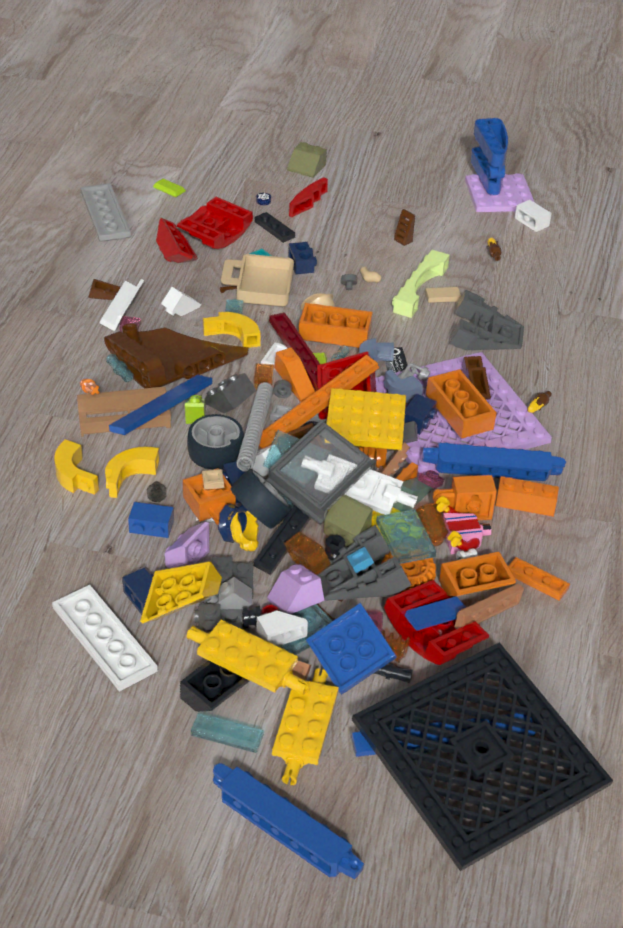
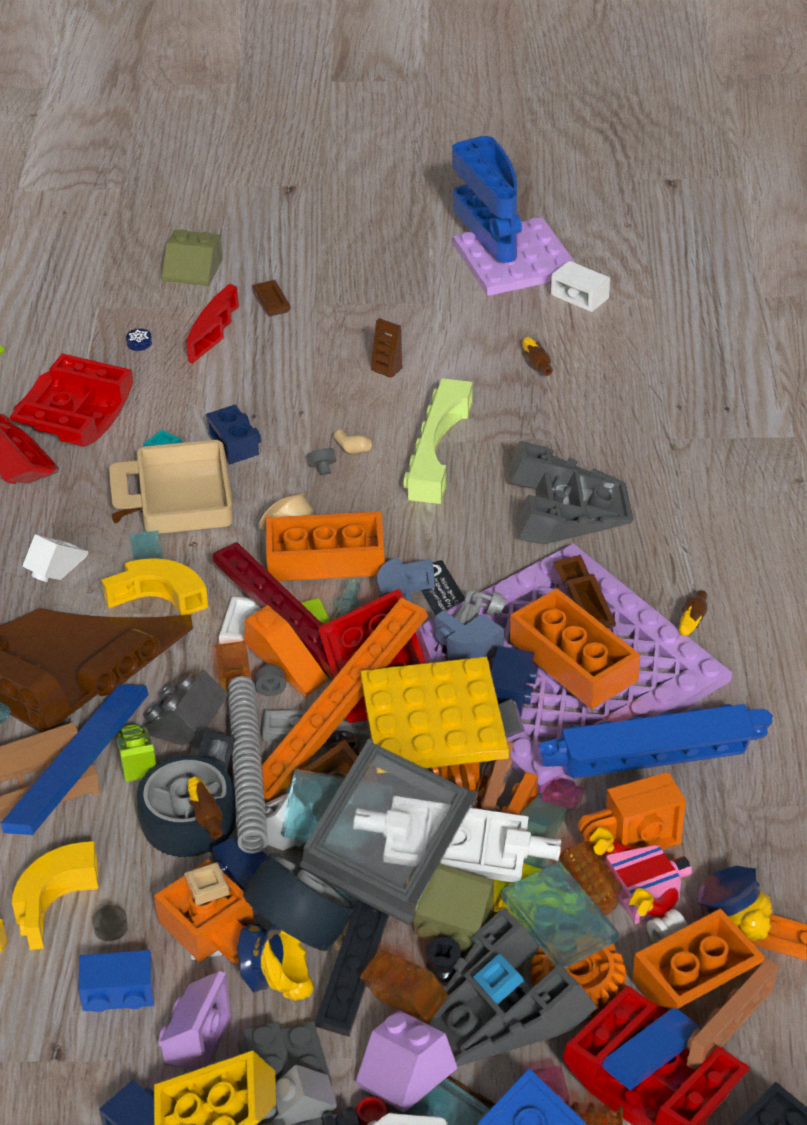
camera: 10 degrees left, 0 degrees up
black plate [255,212,296,243] -> none
tan tile [425,287,461,303] -> none
orange slope [495,476,559,517] -> none
none -> reddish brown piece [188,776,223,839]
none -> black brick [189,727,236,769]
none -> reddish brown tile [252,280,291,317]
none -> dark blue piece [698,865,773,941]

